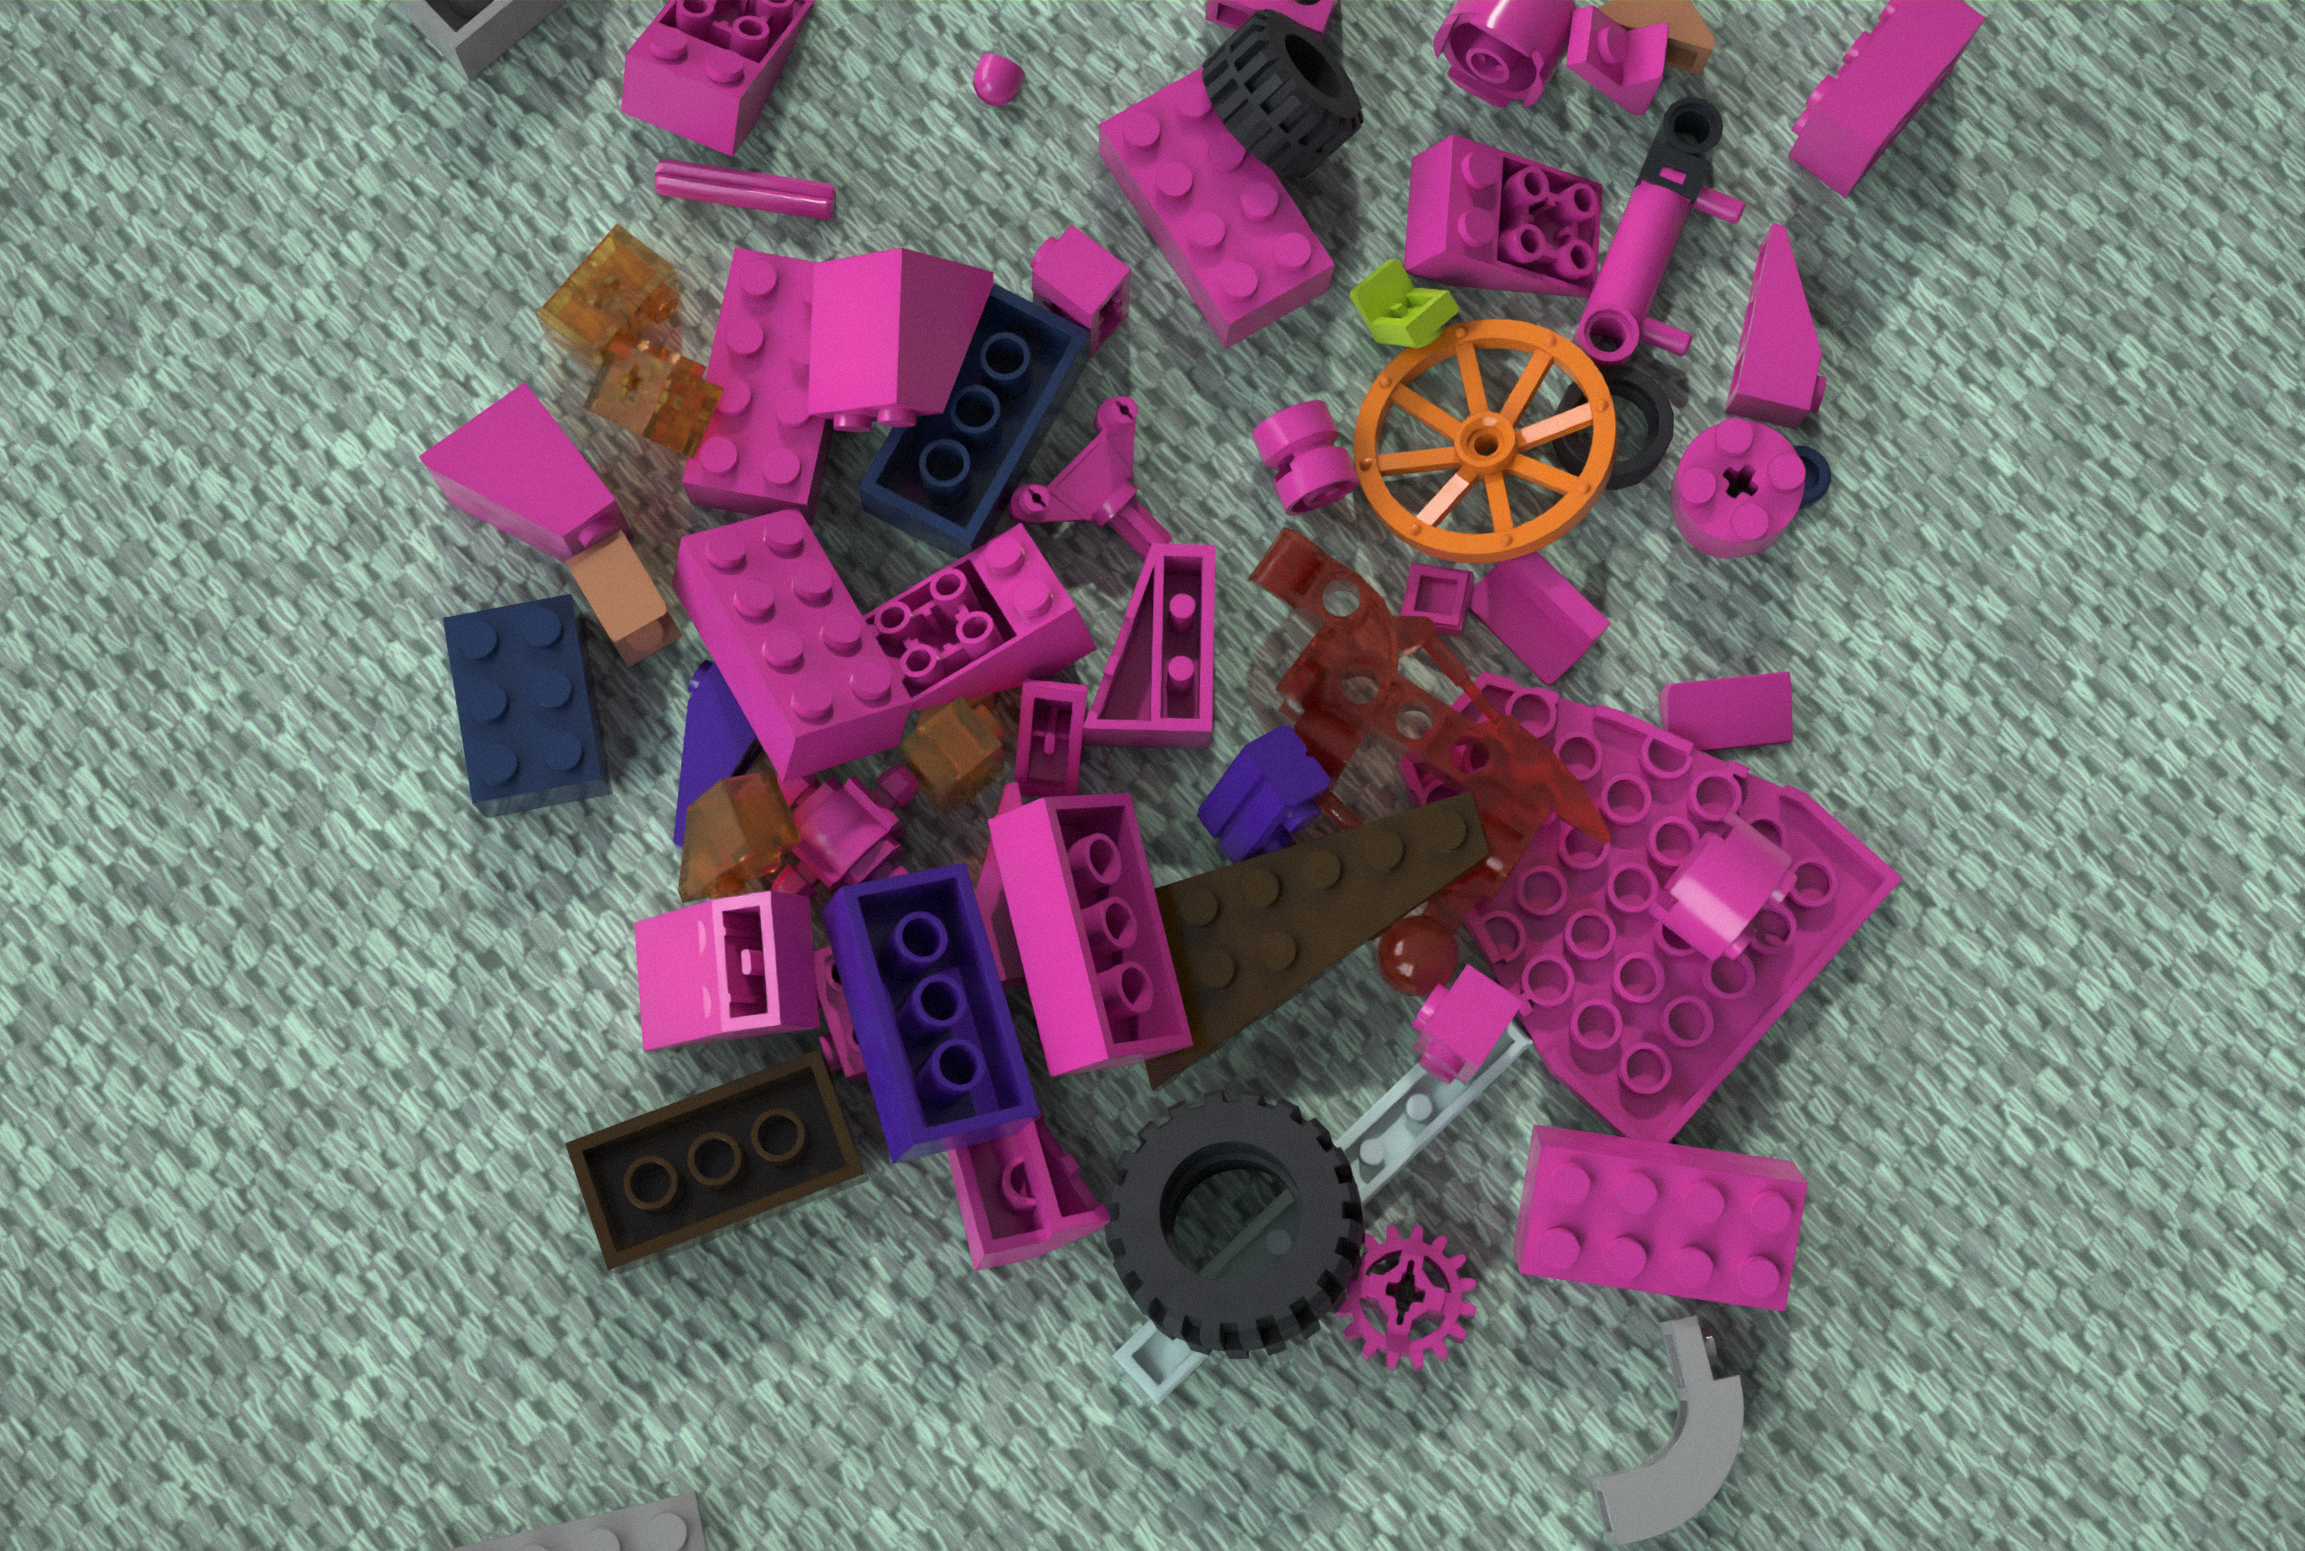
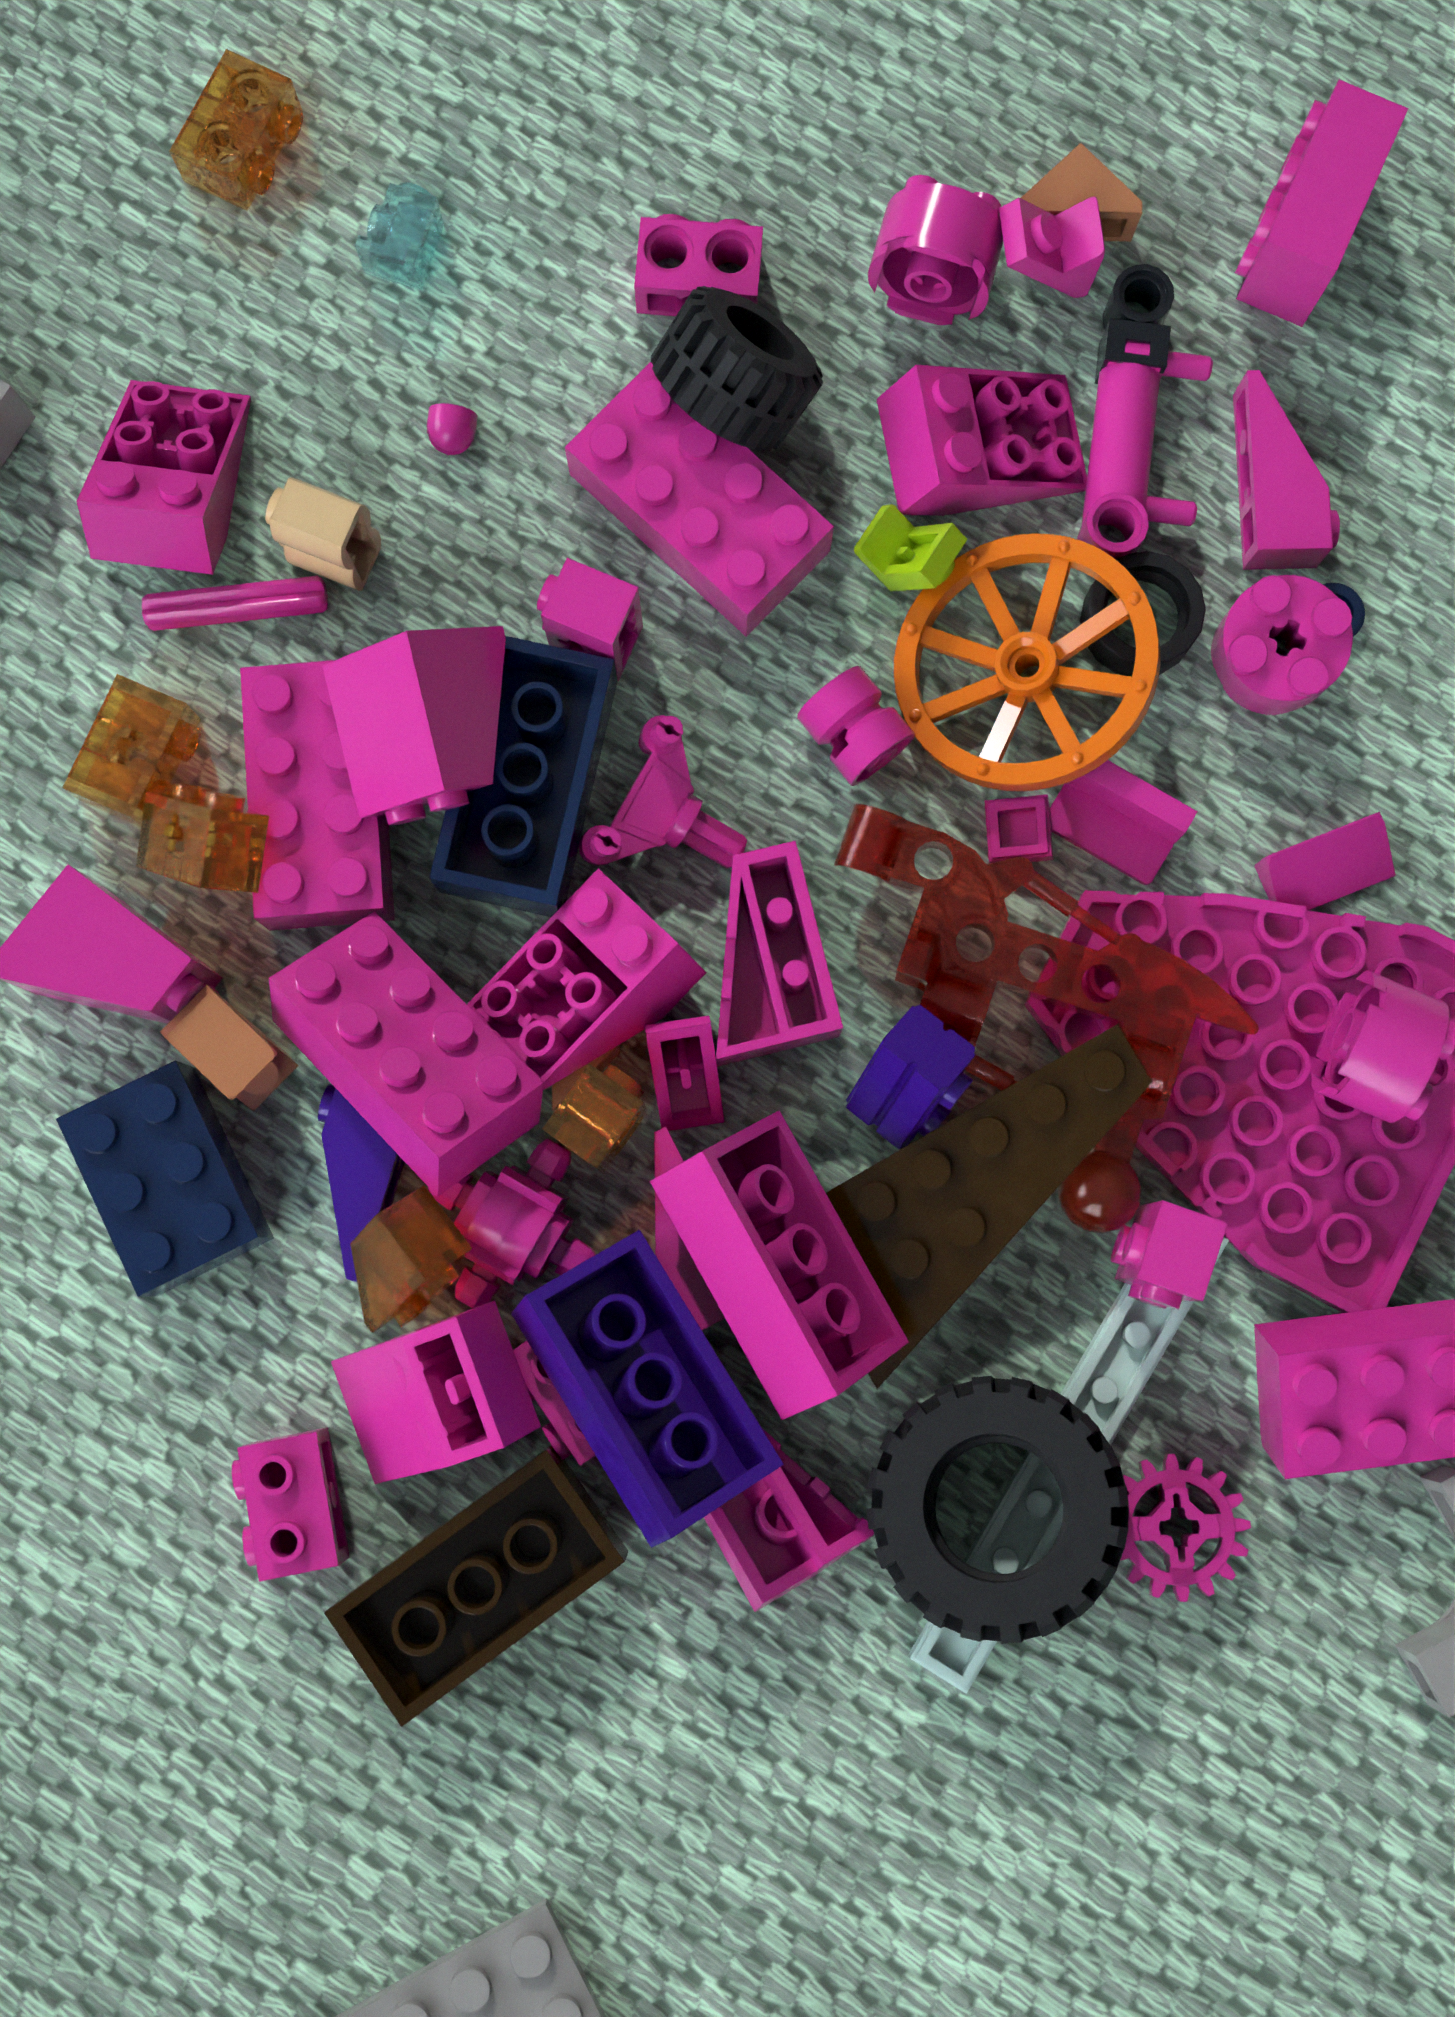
camera: 10 degrees left, 5 degrees up
none -> dark pink brick [232,1427,350,1582]
none -> tan brick [265,477,381,591]

